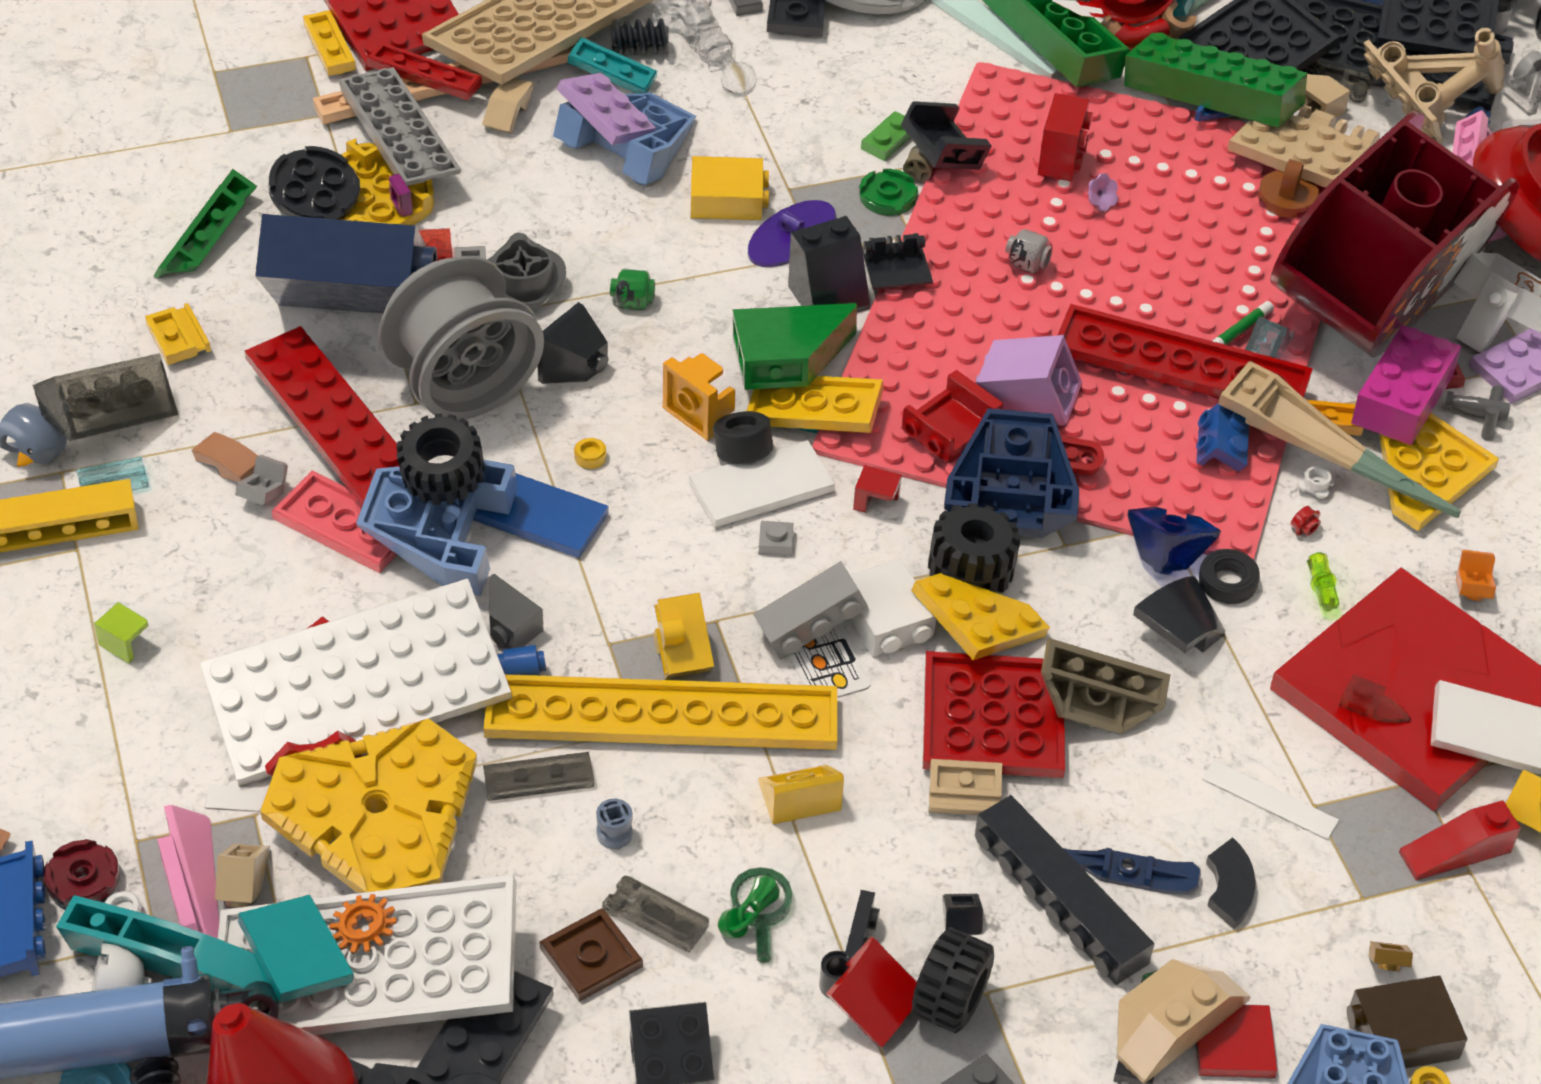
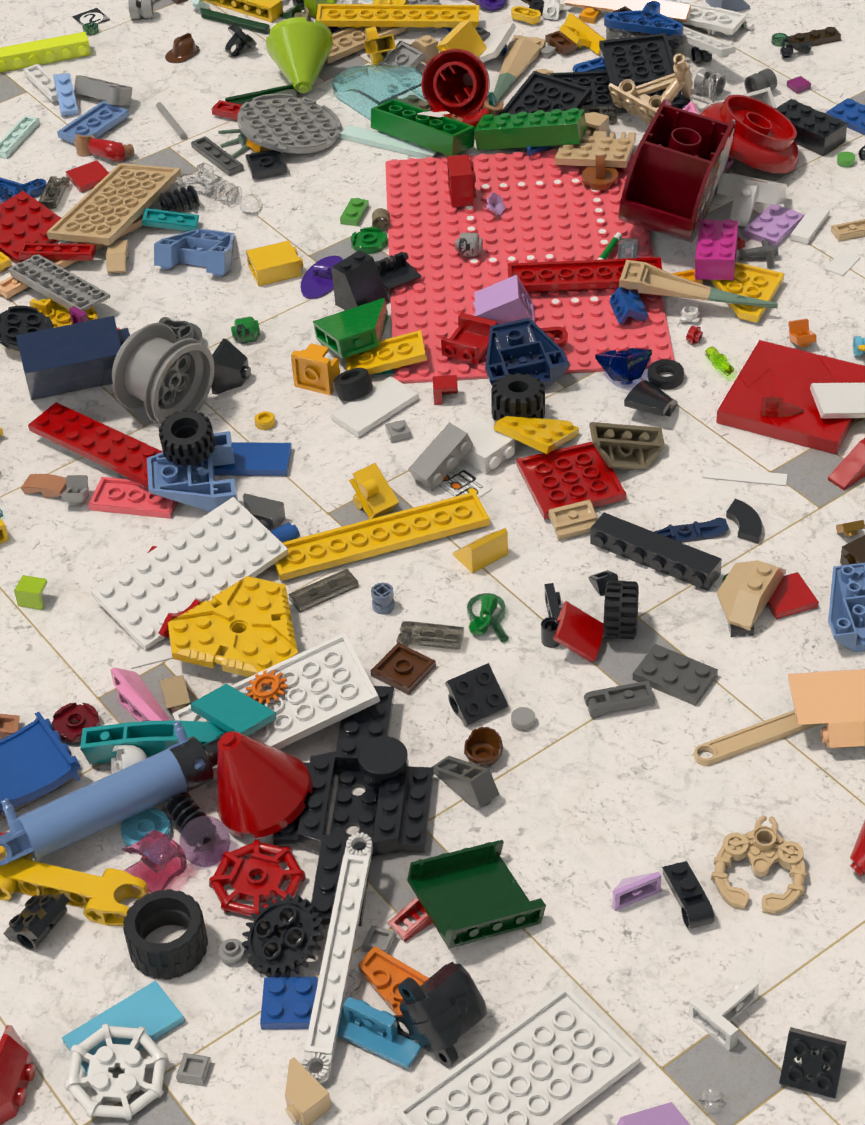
camera: 15 degrees left, 5 degrees down
lavender plate [557,73,656,145] -> none
black panel [901,101,992,170] -> none

